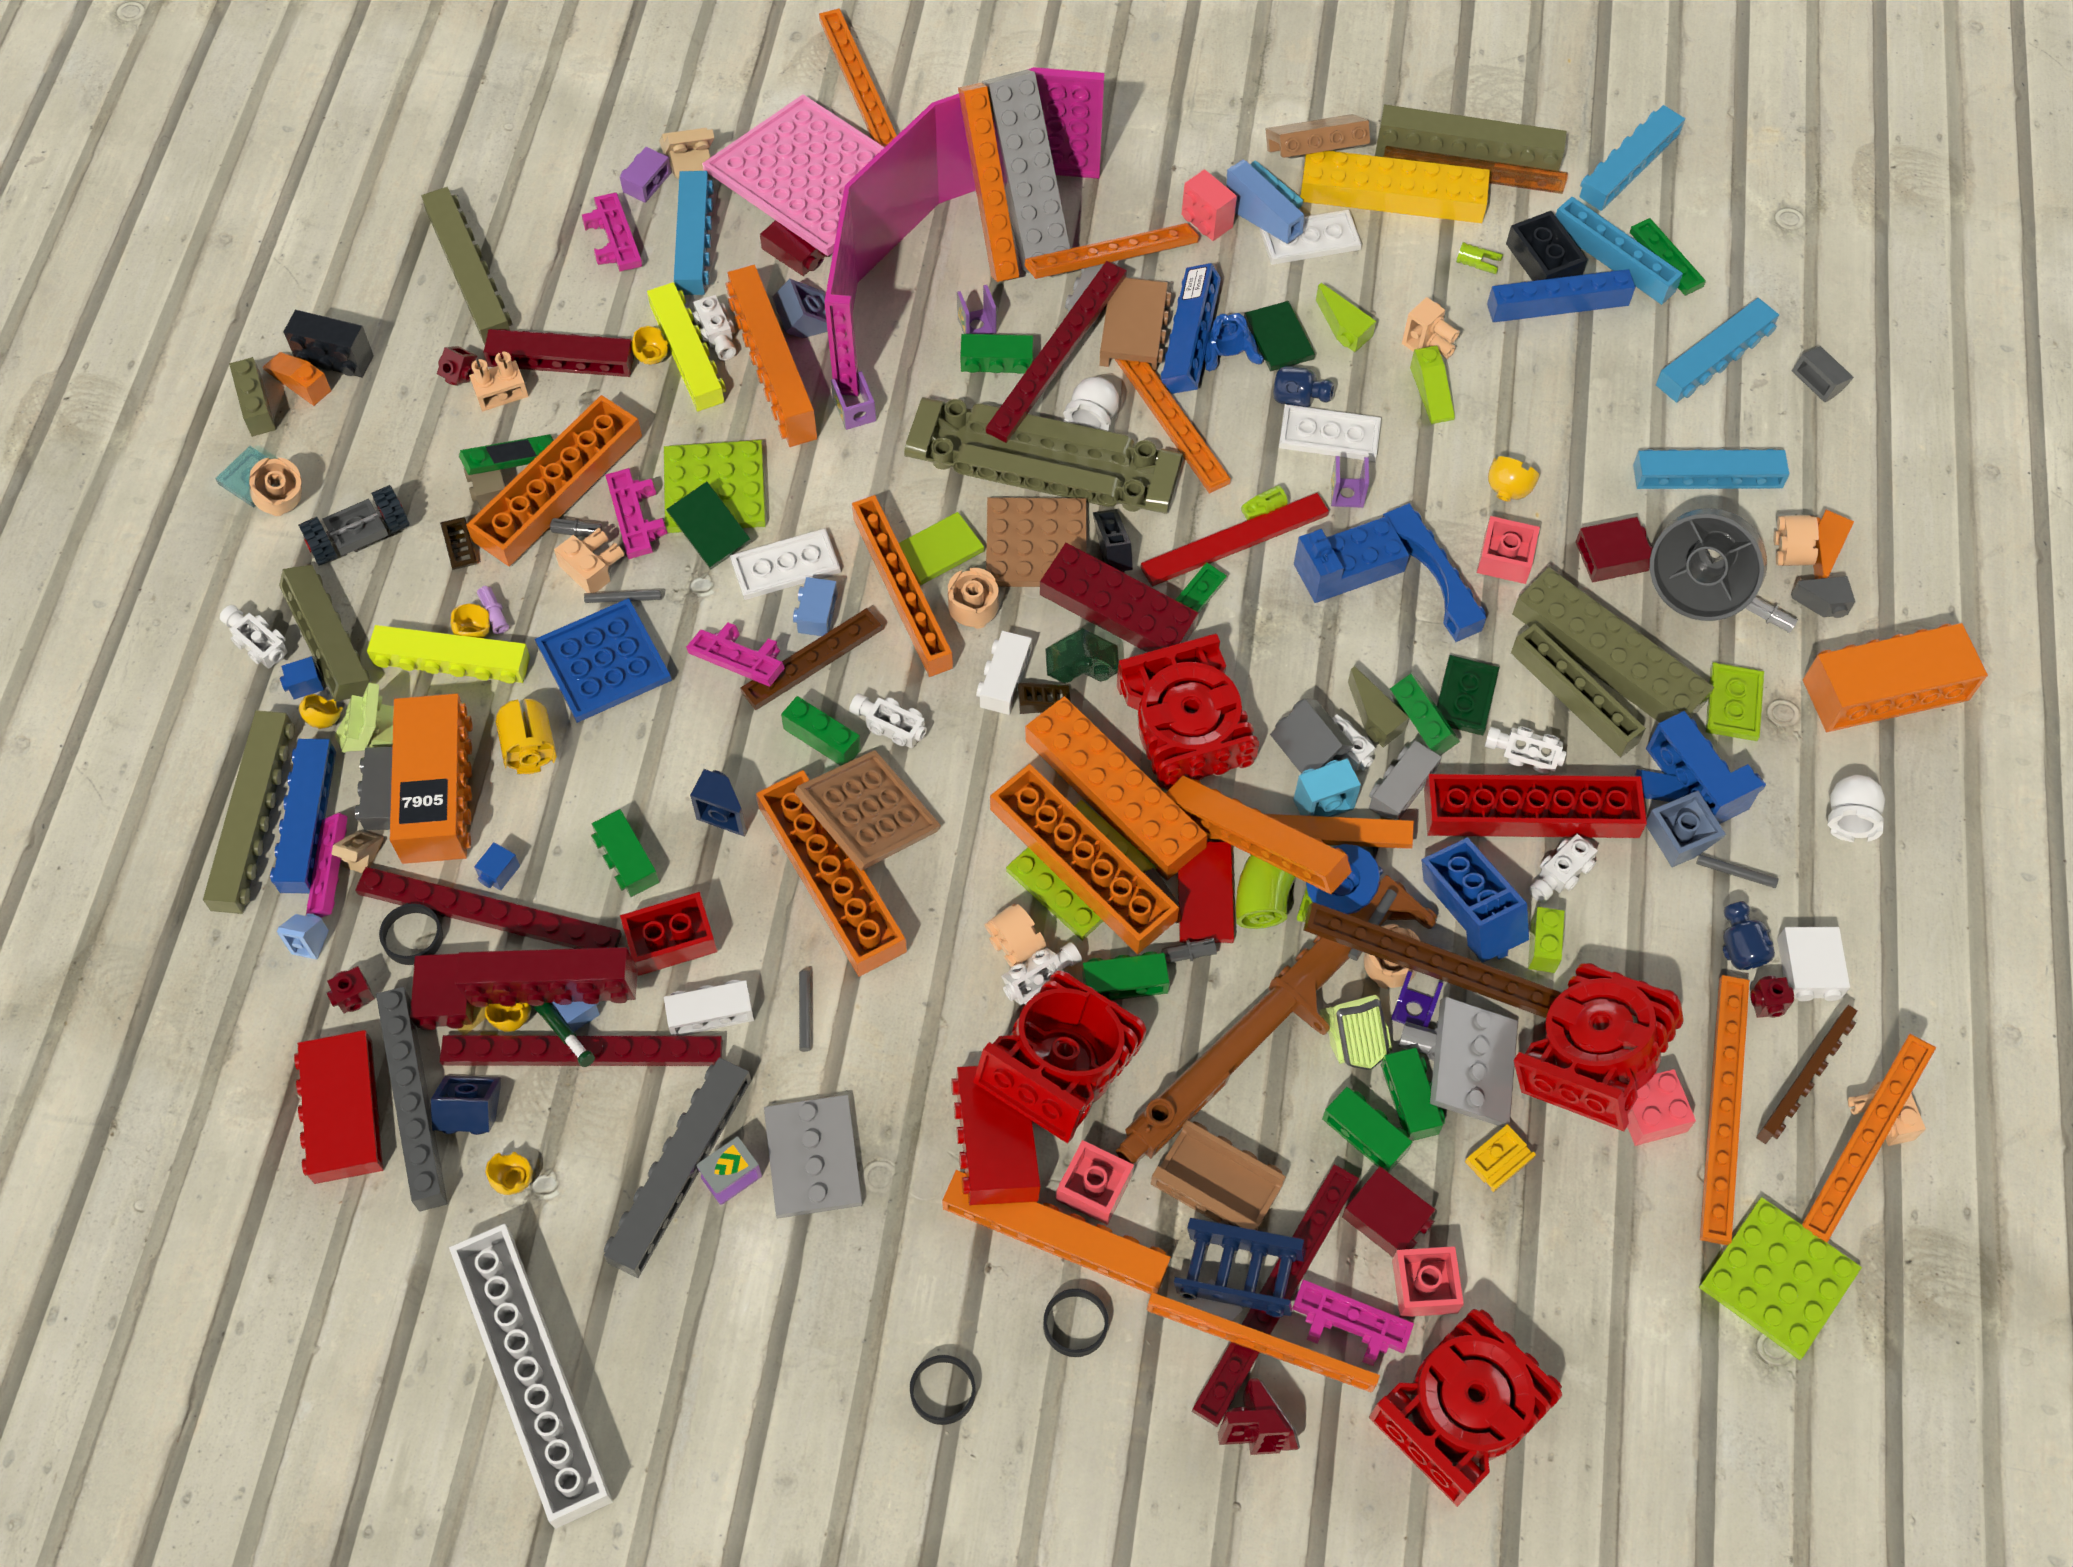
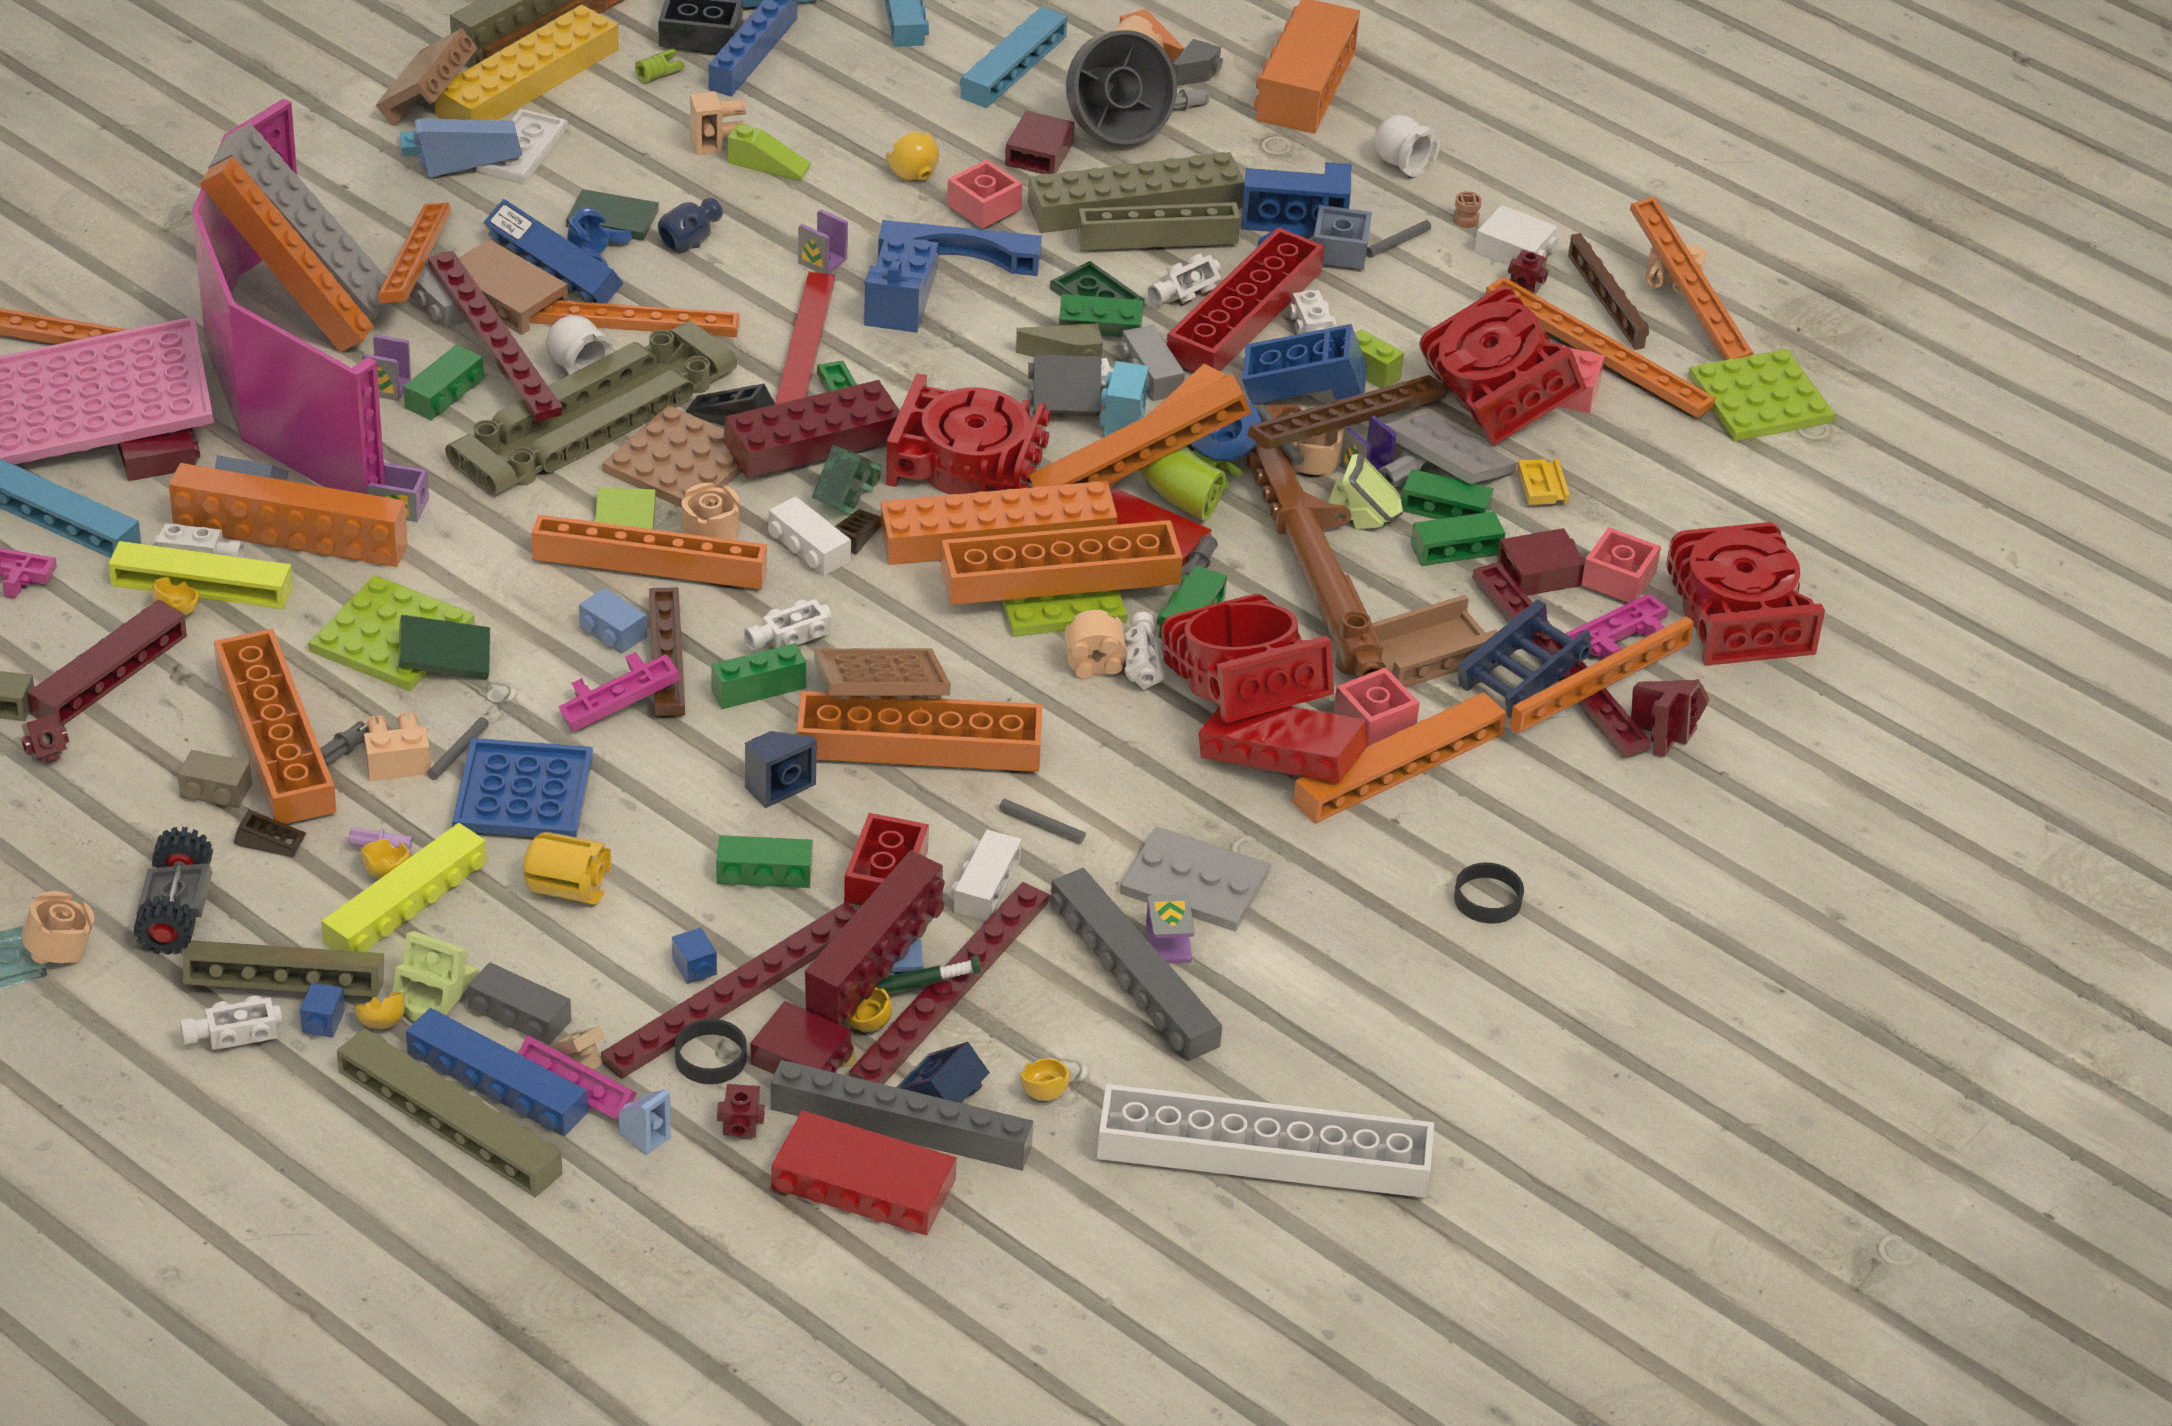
camera: 60 degrees left, 20 degrees down
orange brick [390,694,473,864] -> none
green plate [459,434,554,475] -> none
light nougat brick [469,352,528,412] -> none
dark pink hinge [605,468,667,559] -> none
white tile [730,528,841,600] -> none
black tyre [1043,1289,1108,1357] -> none
coral brick [1181,169,1237,241] -> none
lime hinge [1241,485,1288,520] -> none
white tile [1279,404,1381,462] -> none
lime slope [1316,283,1376,352] -> none
lime tile [1705,662,1764,741] -> none
dark blue piece [1723,901,1775,970] -> none
none -> nougat wheel [1453,191,1482,228]

